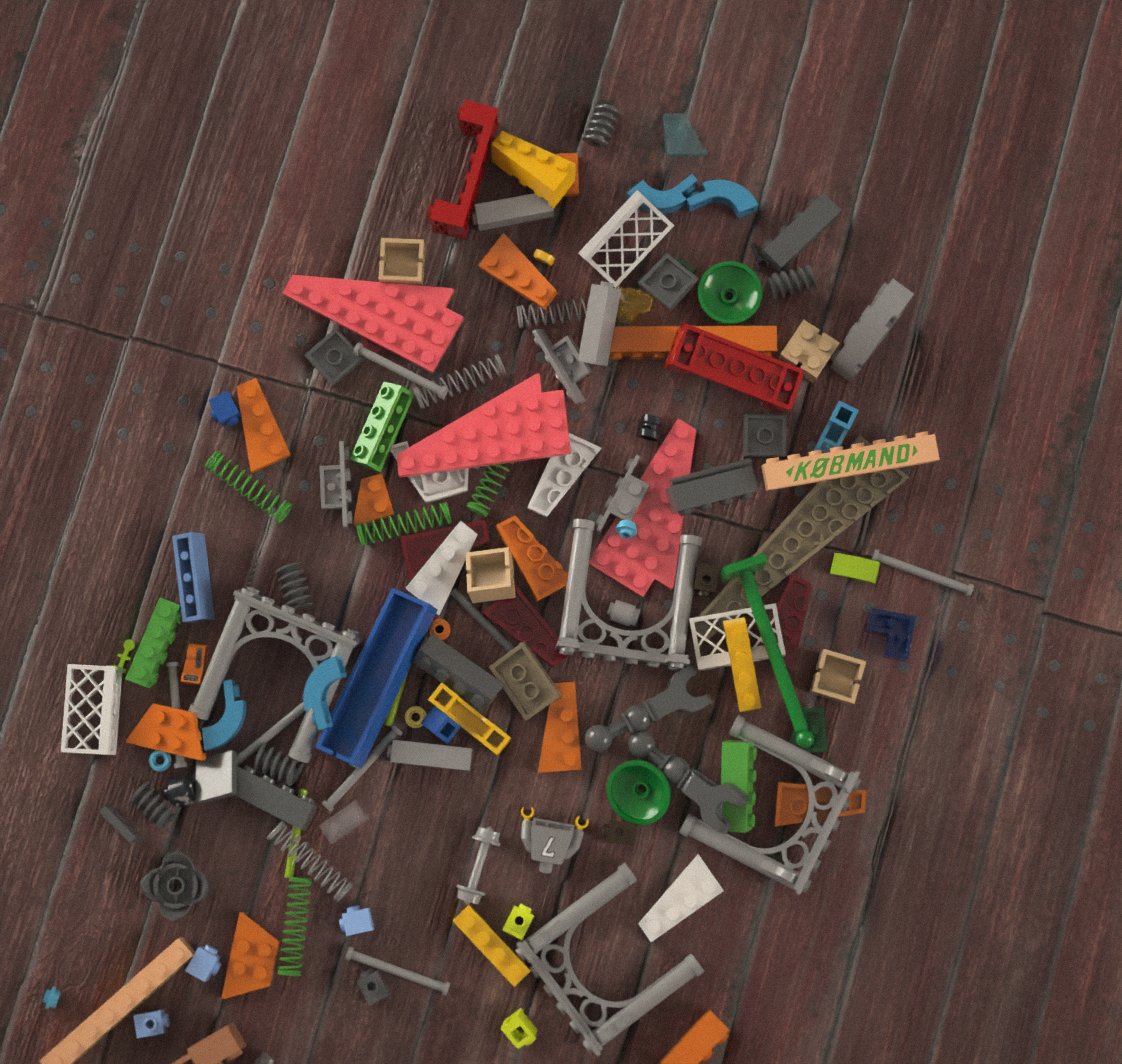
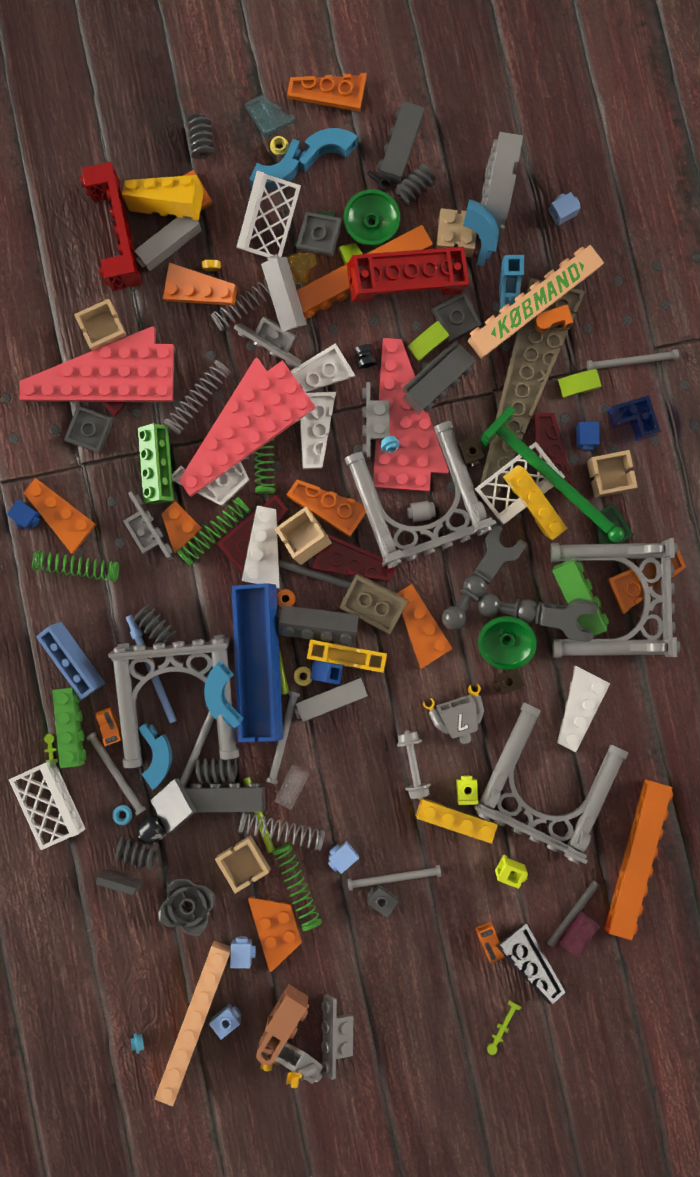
camera: 30 degrees left, 5 degrees up
orange wing [126,703,206,761] -> none
light grey bar [353,343,448,399] -> none
none -> light blue bar [126,615,177,723]
none -> tan piece [215,835,271,893]
none -> light yellow plate [270,136,289,156]
none -> orange wing [287,73,367,112]
none -> white wing [291,343,355,393]
none -> lime slope [339,243,362,265]
none -> lime slope [407,321,450,362]
none -> dark azure arch [463,199,499,266]
none -> orange leg [534,304,573,333]
none -> light blue brick [548,192,580,226]
none -> blue brick [576,422,600,451]

